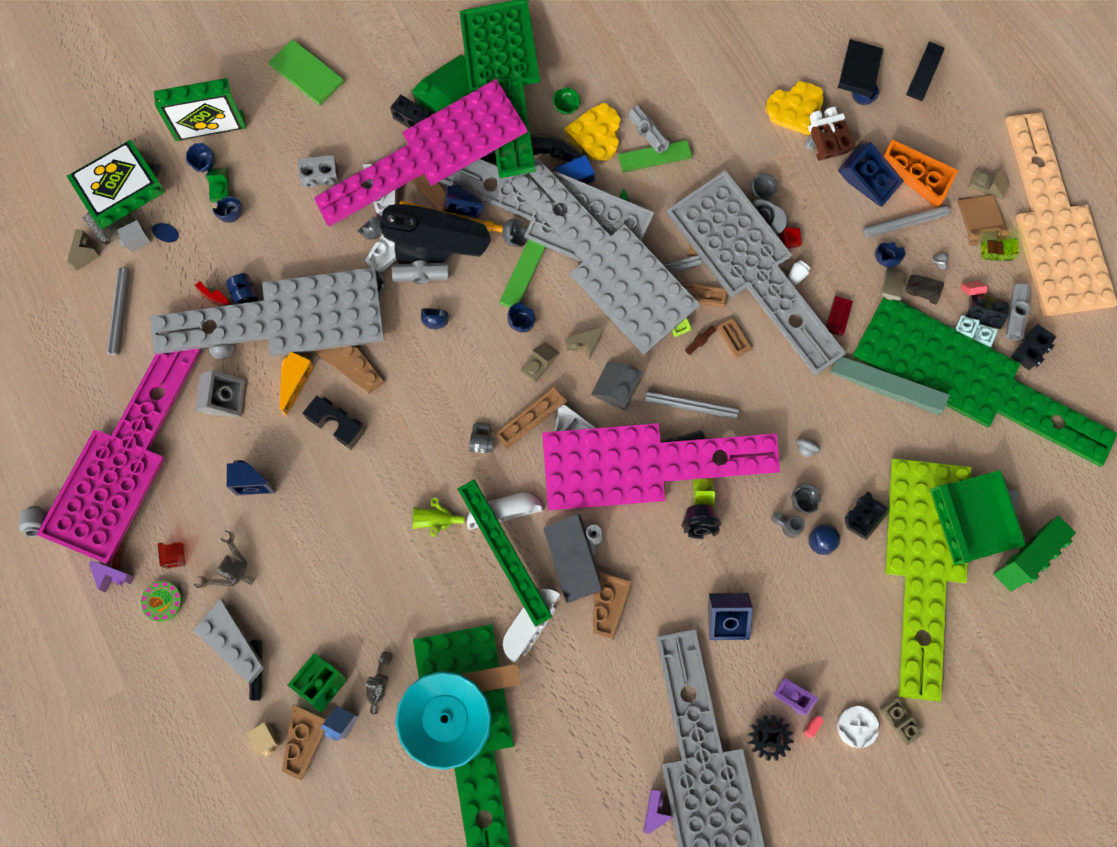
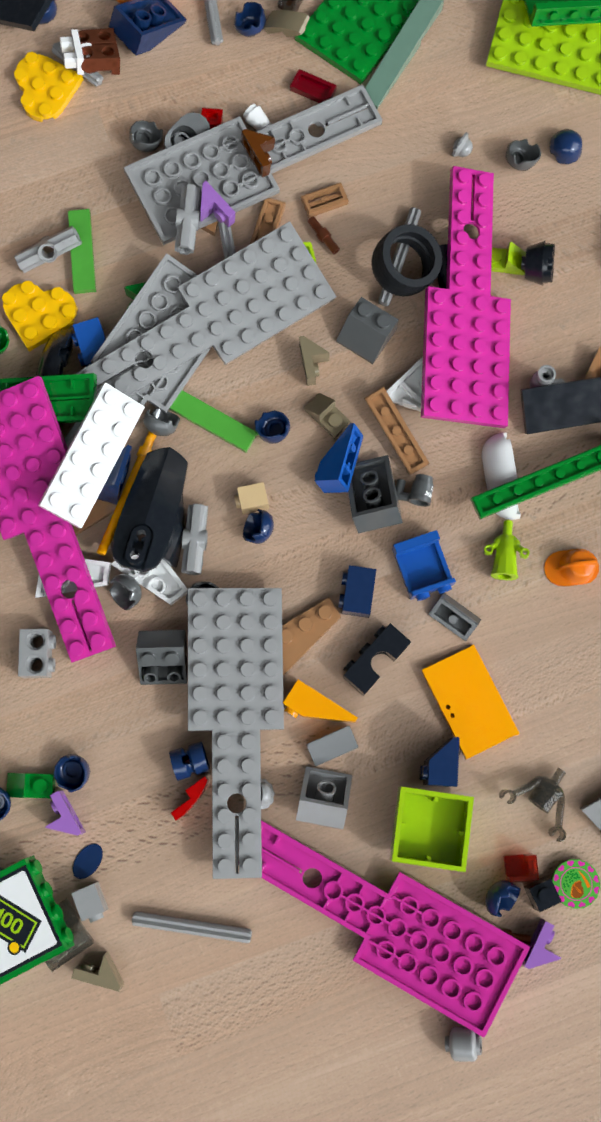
camera: 80 degrees left, 5 degrees up
dark grey piece [771,512,805,538] -> none
black bracket [845,492,890,541] -> none
none -> white plate [38,382,145,528]
none -> medium lavender slope [45,791,86,836]
none -> dark grey slope [136,630,187,685]
none -> light grey piece [175,184,201,255]
none -> medium lavender slope [200,181,236,227]
none -> tan brick [234,482,269,515]
none -> reddish brown slope [241,129,275,178]
none -> slope [306,725,359,767]
none -> blue slope [314,423,363,493]
none -> dark blue brick [338,565,377,618]
none -> dark grey slope [348,455,403,534]
none -> black tyre [371,224,442,297]
none -> lime container [390,786,474,872]
none -> blue panel [392,530,456,601]
none -> light orange container [421,644,520,760]
none -> dark grey slope [428,593,481,641]
none -> dark blue hair [485,880,521,917]
none -> black brick [524,877,562,912]
none -> orange piece [544,549,599,586]

